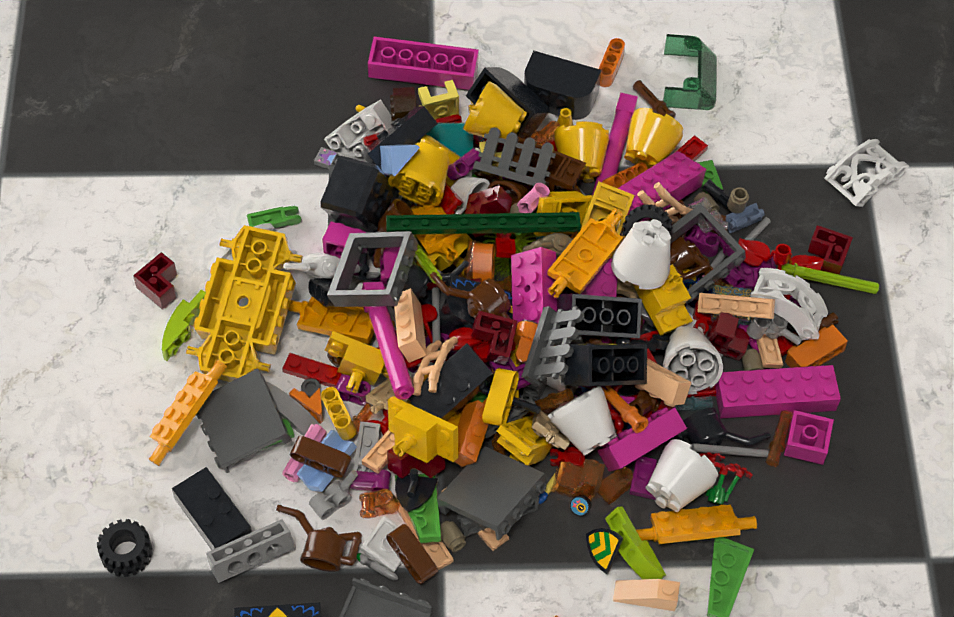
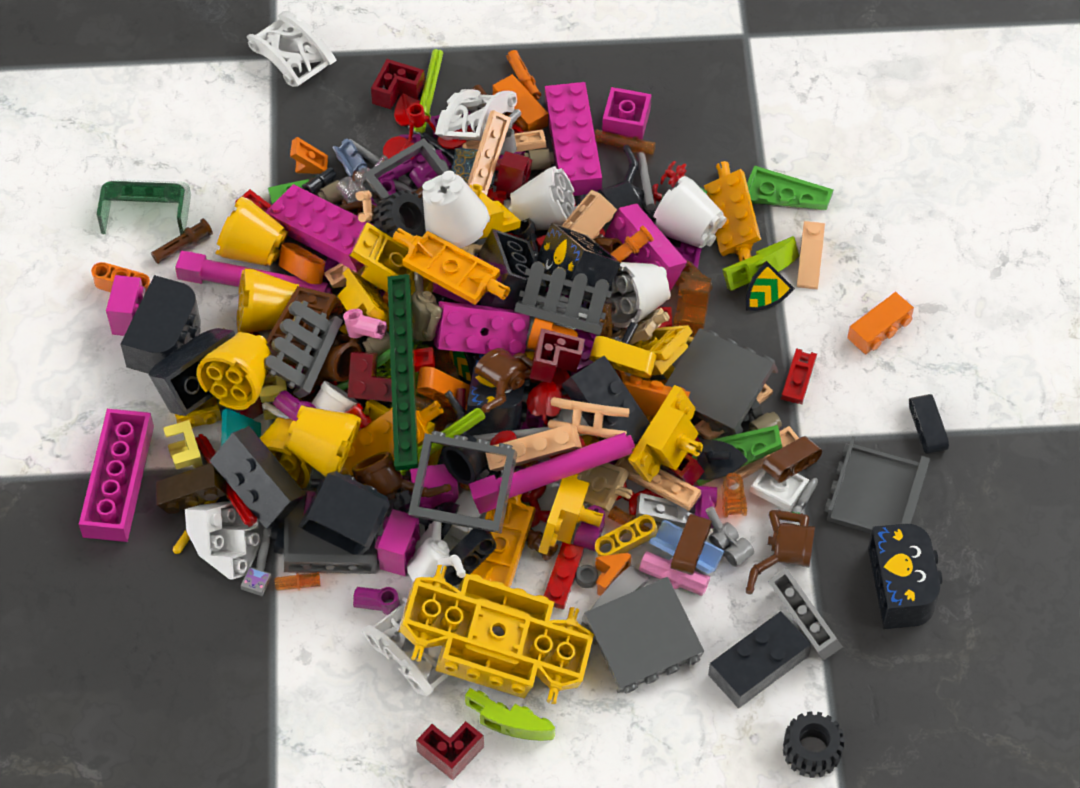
camera: 90 degrees left, 0 degrees up
light orange plate [149,360,227,466] -> none
bright green hinge [247,205,302,228] -> none
light blue slope [380,144,420,176] -> none
yellow cone [556,108,573,128] -> none
tile [570,494,591,516] -> none
dark tan brick [727,187,749,213] -> none
none -> dark pink brick [106,275,146,336]
none -> clear orange axle [274,572,321,591]
none -> orange slope [290,137,328,174]
none -> magenta piece [353,587,401,615]
none -> orange pin [506,50,541,100]
none -> red plate [781,348,817,405]

